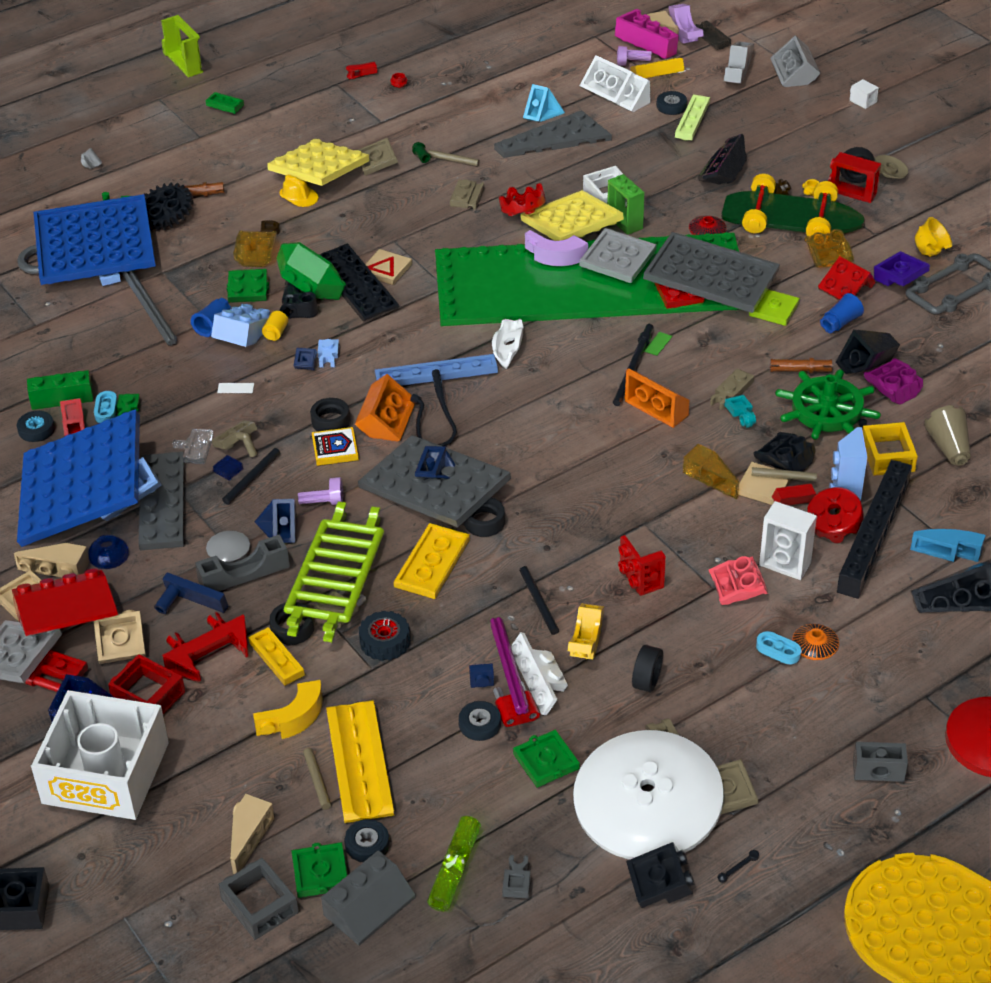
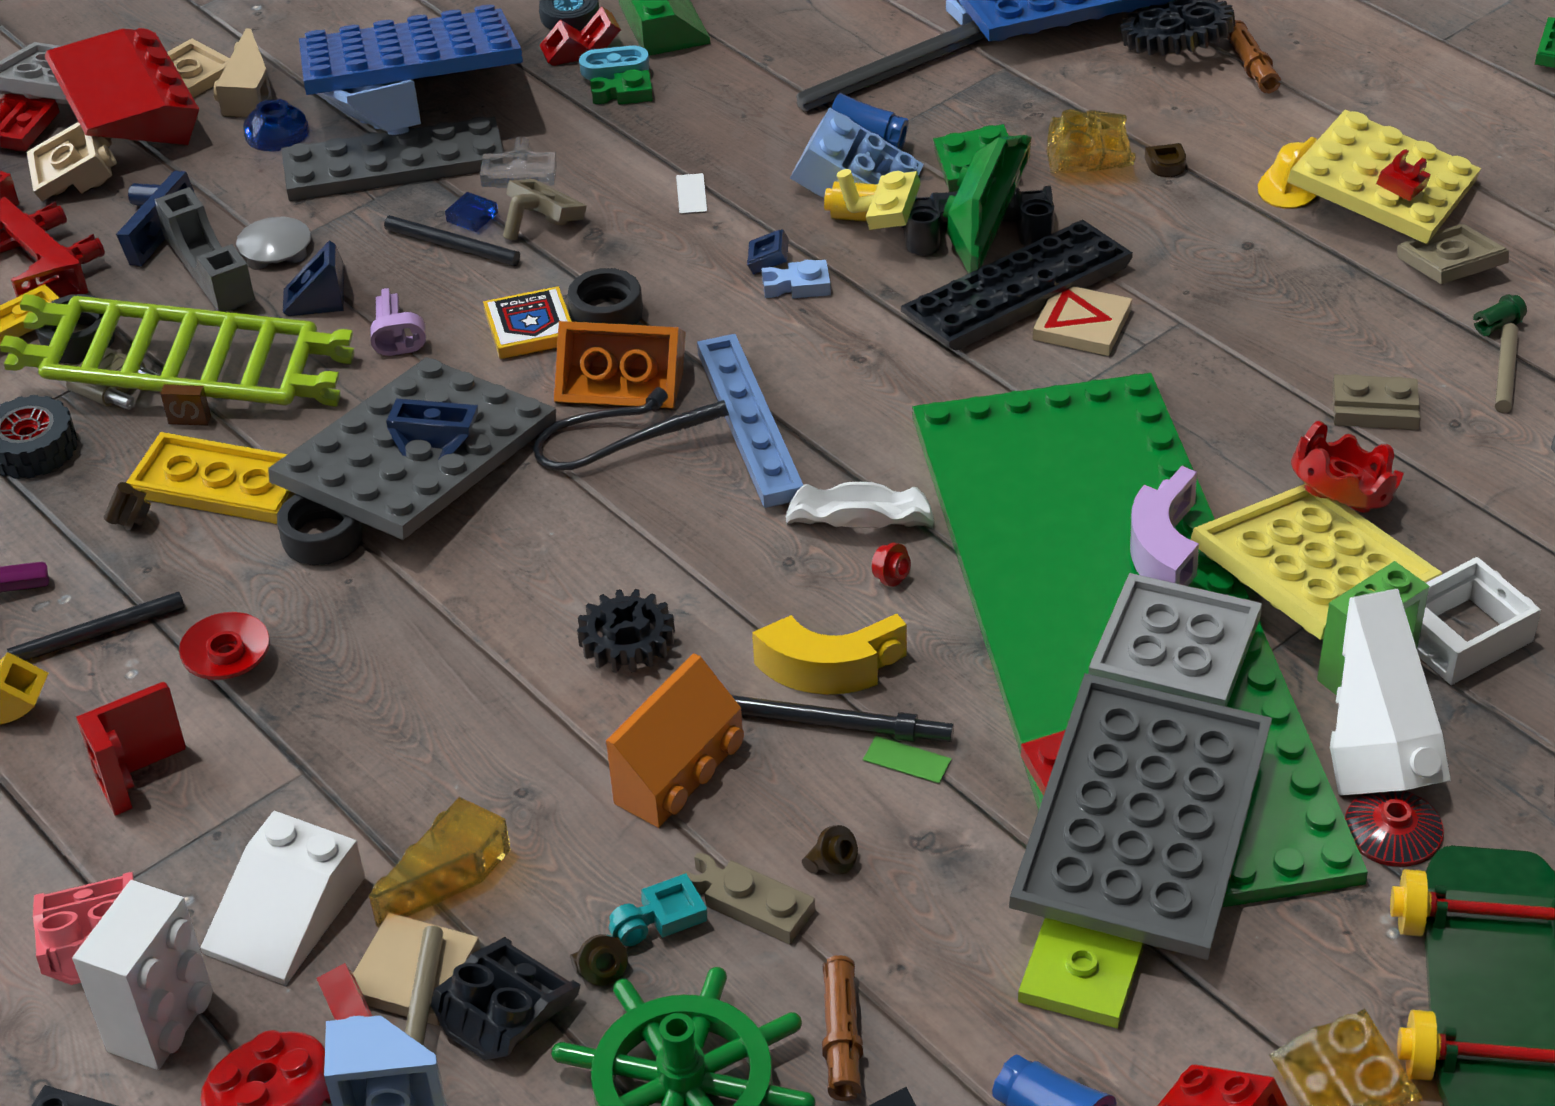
camera: 85 degrees right, 0 degrees up
none -> dark brown plate [103,482,152,531]
none -> reddish brown tile [160,384,211,426]
none -> red dish [179,612,270,680]
none -> white slope [200,811,365,986]
none -> dark brown plate [570,934,628,986]
none -> black gear [577,589,675,673]
none -> yellow arch [752,614,907,694]
none -> dark brown plate [802,825,858,874]
none -> light yellow plate [837,169,921,230]
none -> red plate [872,542,911,587]
none -> white wedge [1330,589,1451,795]
none -> red tile [1376,149,1431,201]

